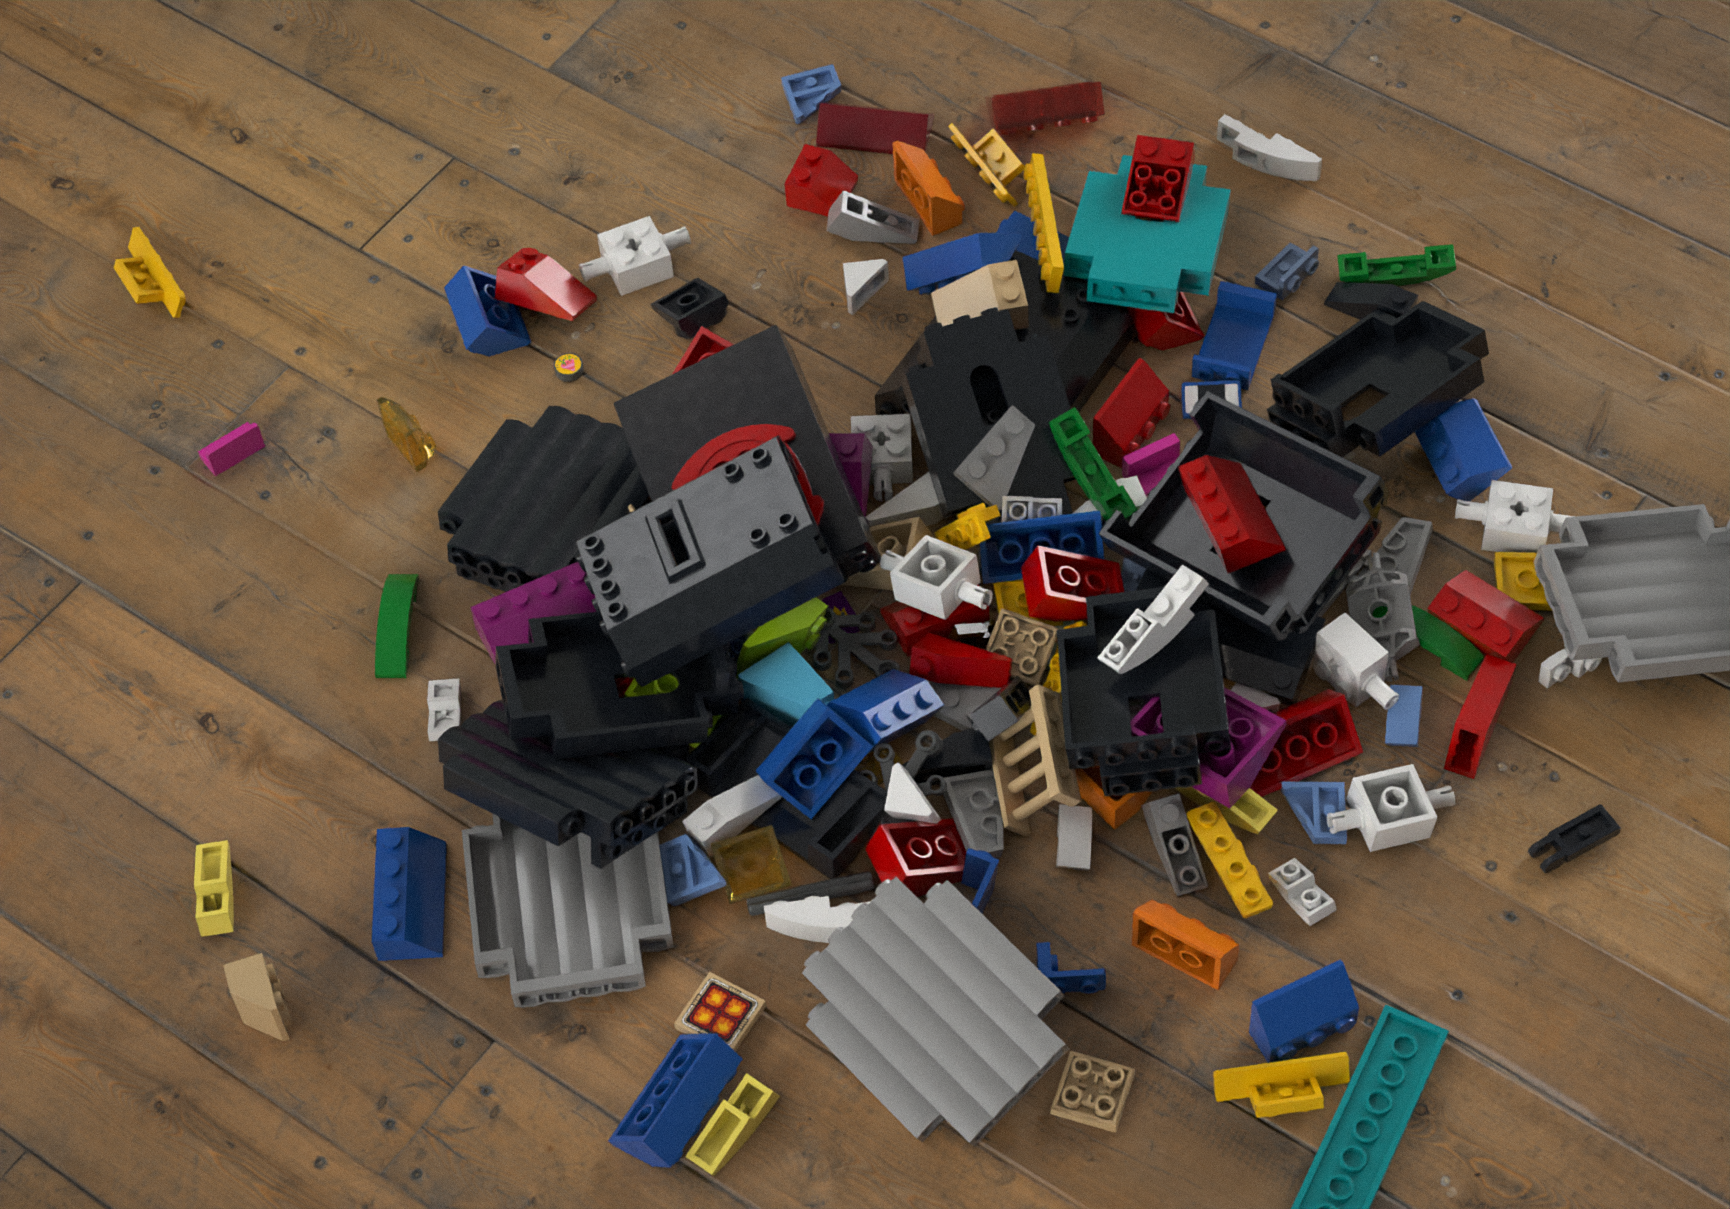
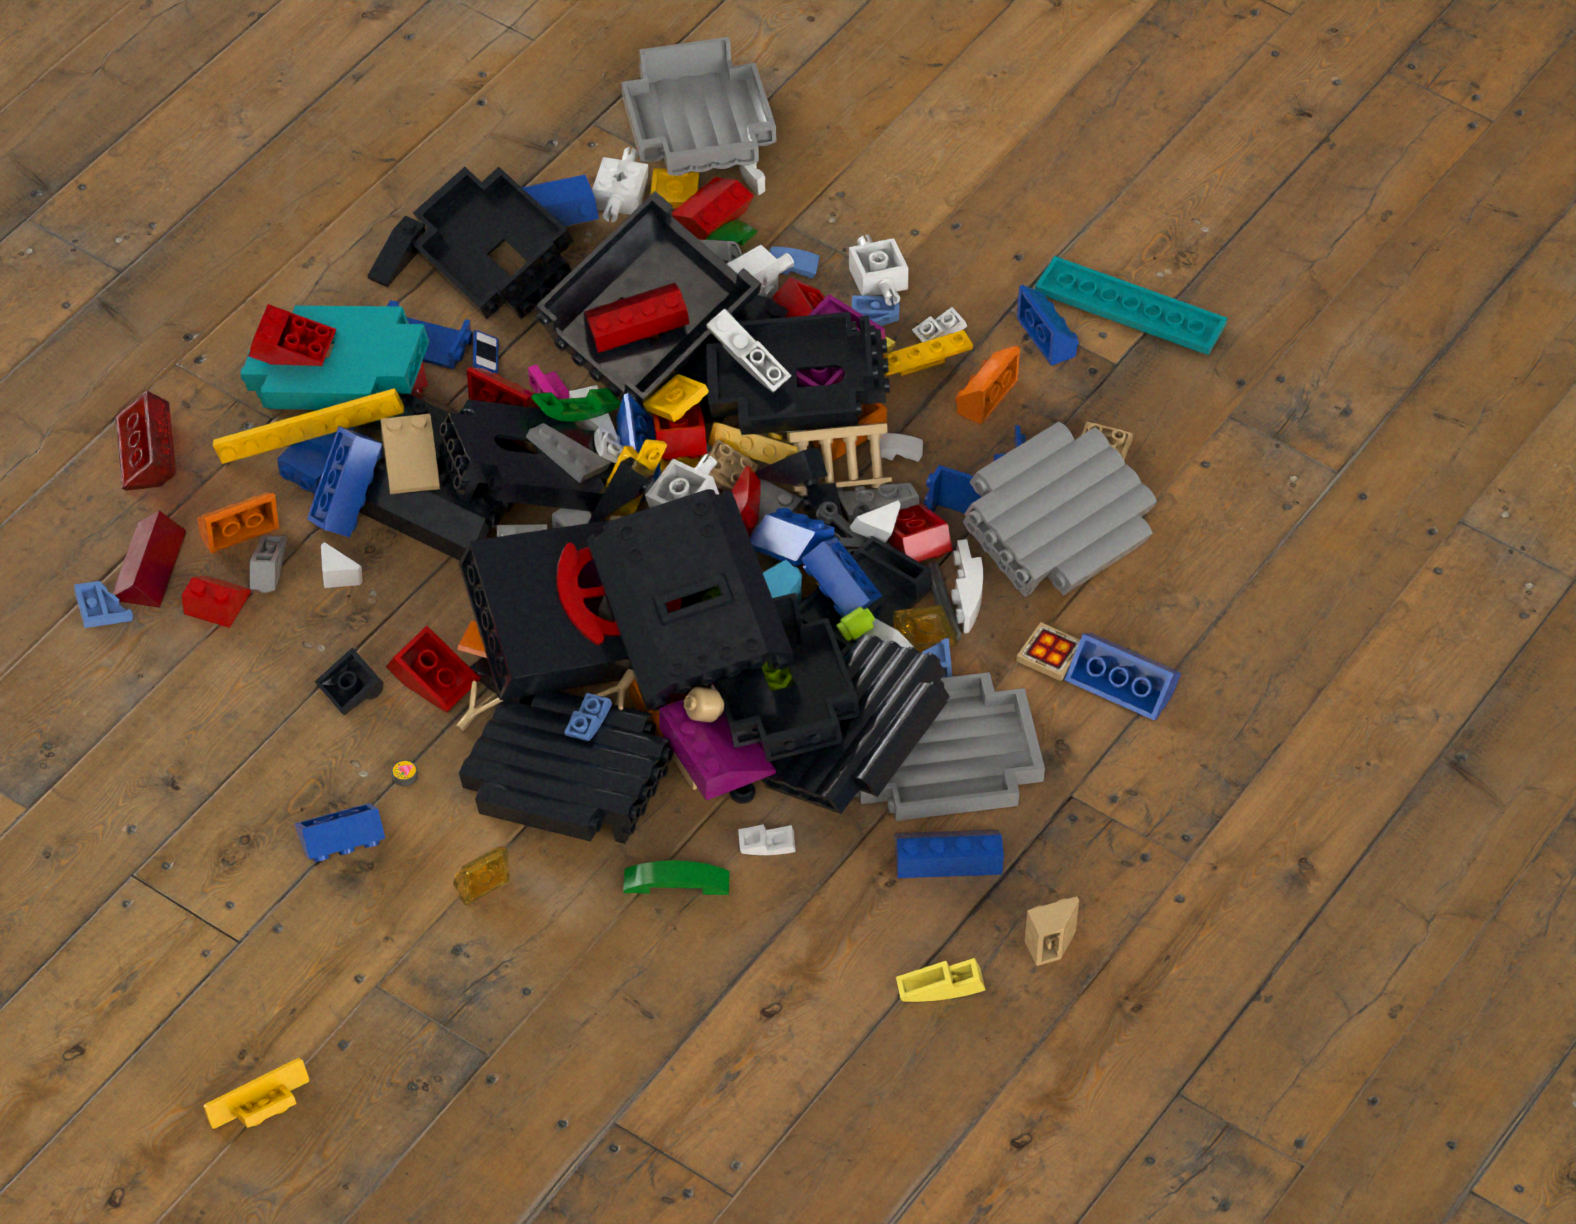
camera: 95 degrees left, 5 degrees down
dark pink panel [198,422,265,477] -> none
red slope [495,248,597,321] -> none
white brick [579,216,691,296] -> none
light yellow slope [685,1073,780,1176] -> none
yellow bracket [948,123,1025,207] -> none
light grey slope [1141,793,1208,896] -> none
yellow bracket [1213,1052,1350,1118] -> none
white slope [1217,114,1322,181] -> none
sand blue bracket [1255,242,1319,300] -> none
green slope [1337,244,1456,286] -> none
red slope [1444,654,1517,779] -> none
black hinge [1528,804,1621,873] -> none
none -> medium blue slope [565,693,612,741]
none -> black slope [588,456,655,523]
none -> yellow plate [643,374,709,422]
none -> tan head [684,687,724,722]
none -> lime brick [836,606,875,641]

